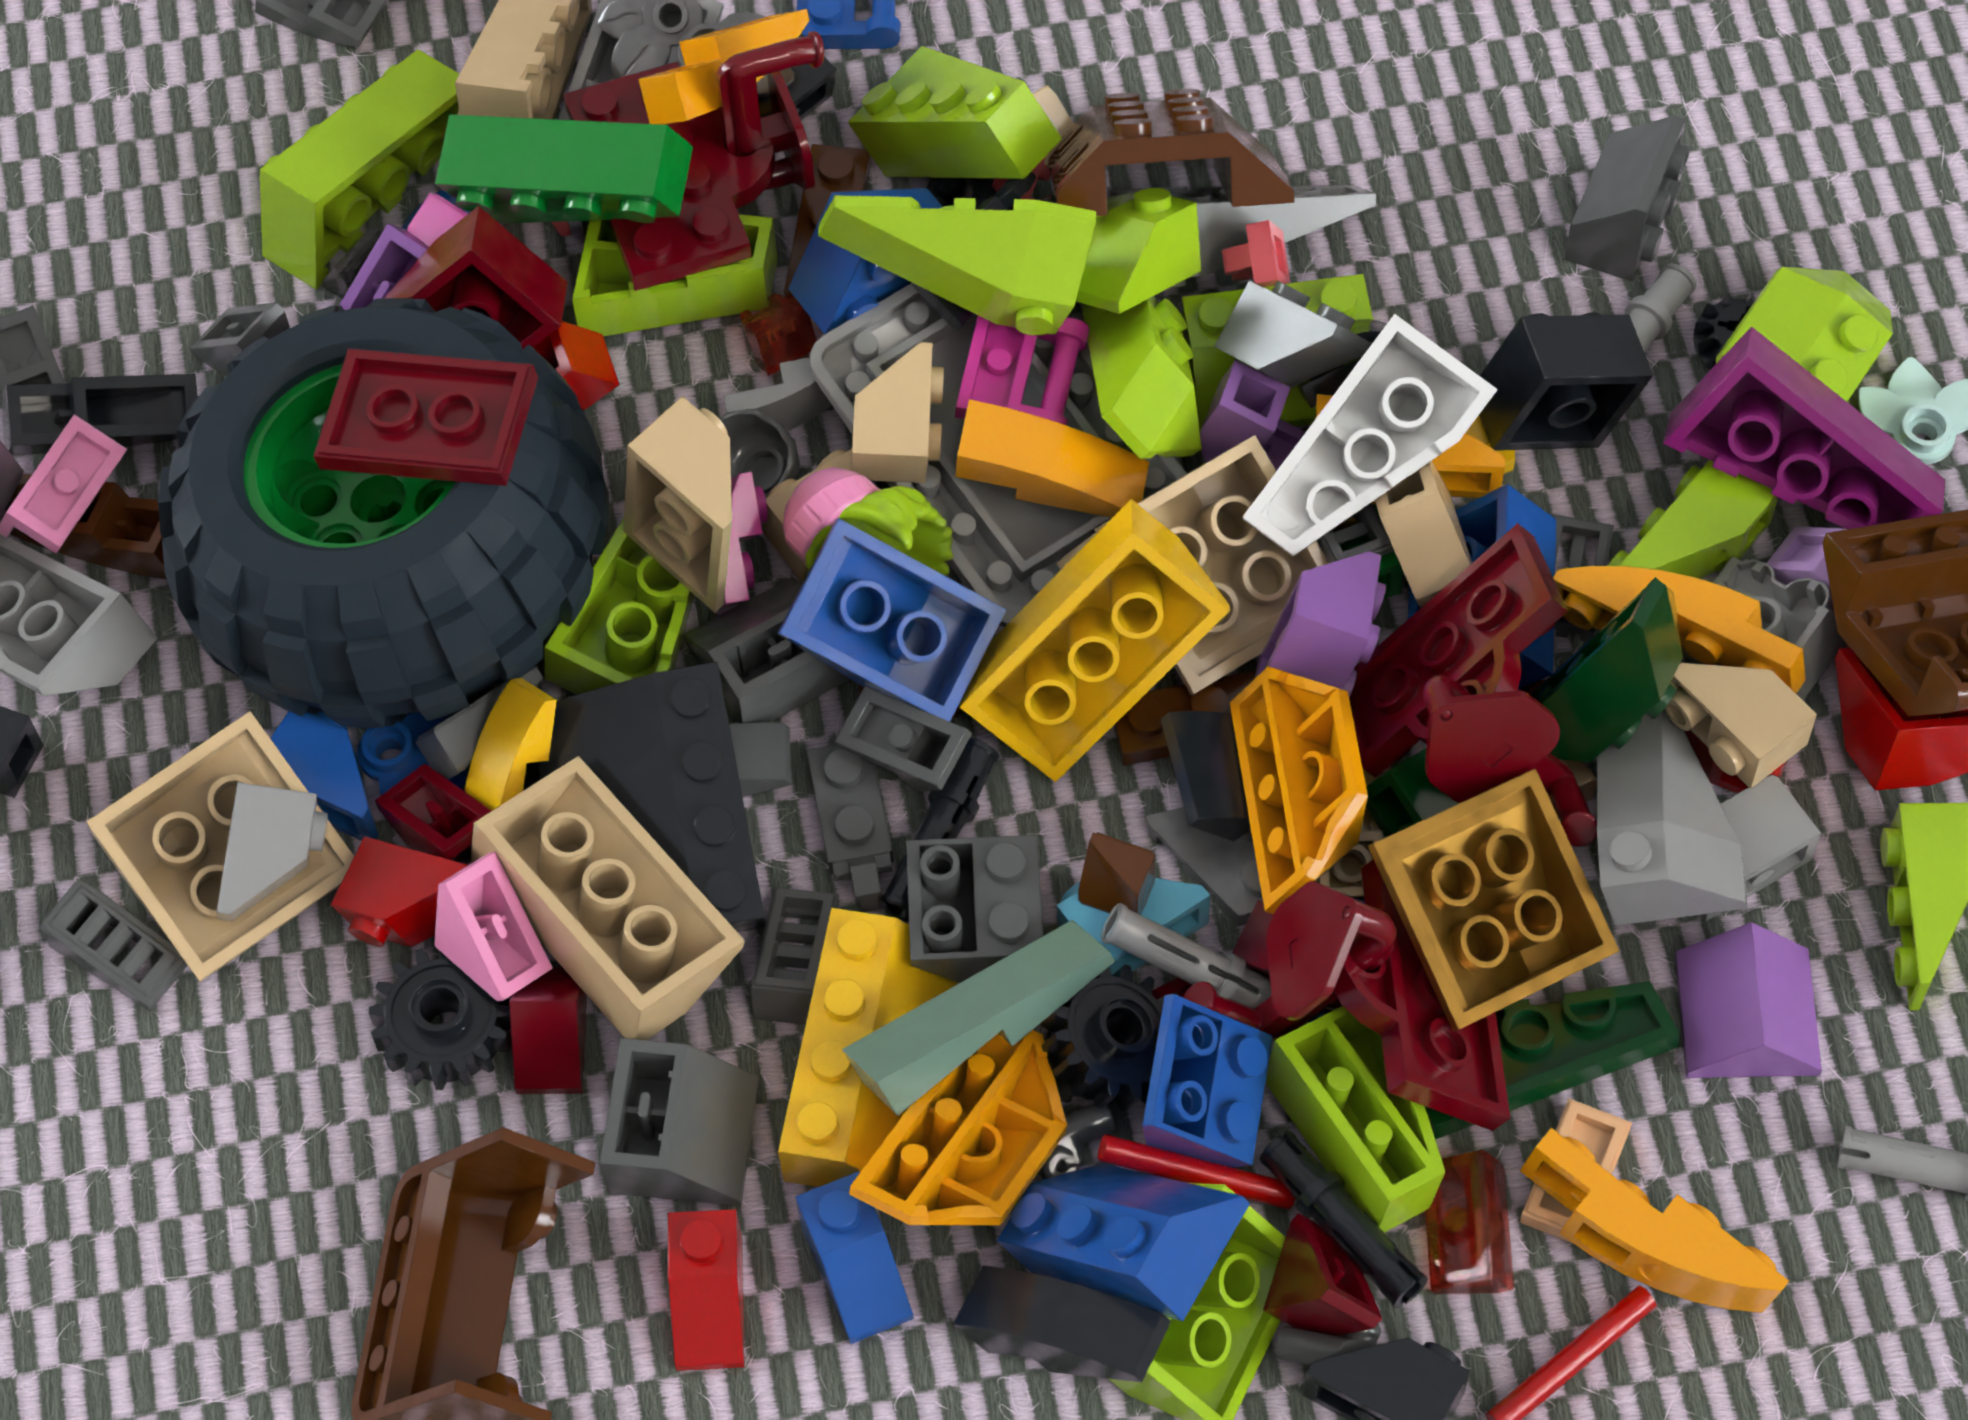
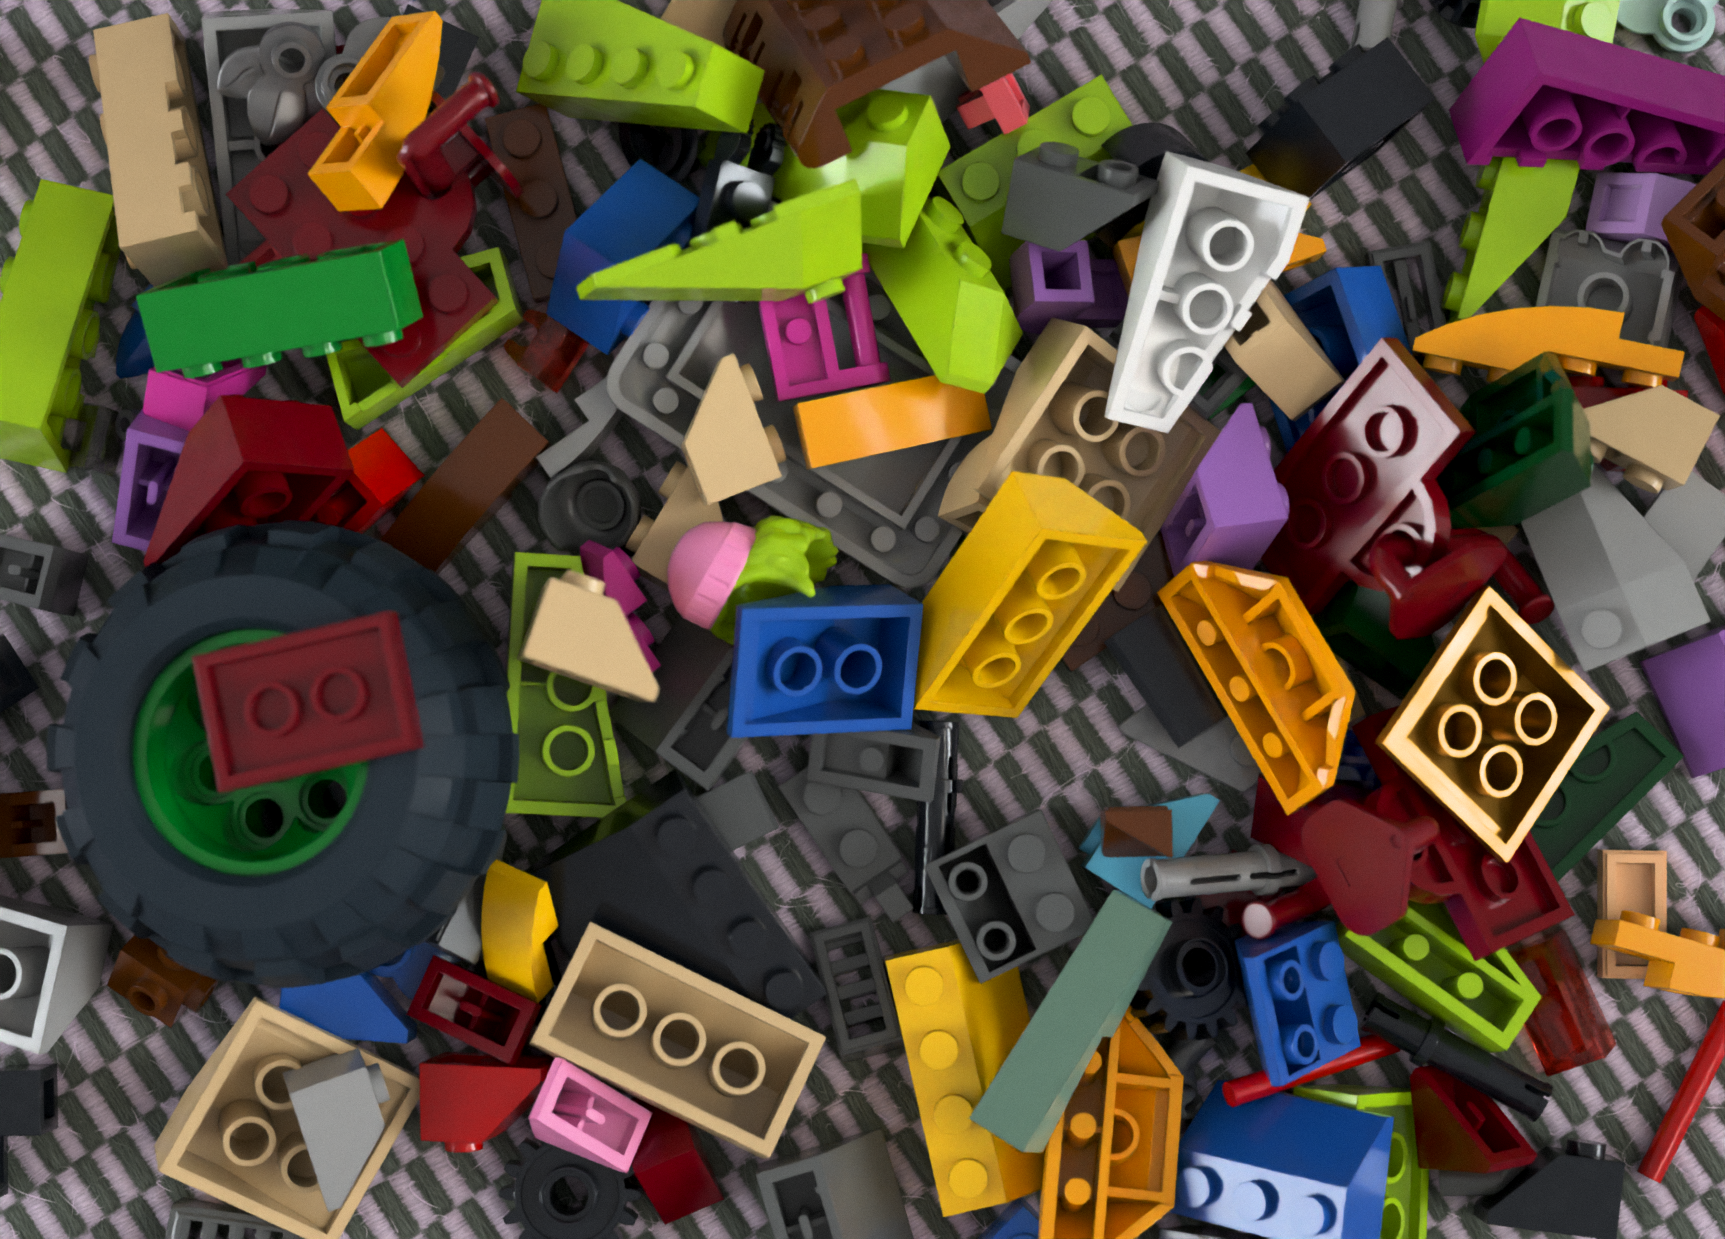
camera: 25 degrees left, 25 degrees up
none -> reddish brown brick [107,935,218,1028]
none -> reddish brown slope [381,398,553,575]

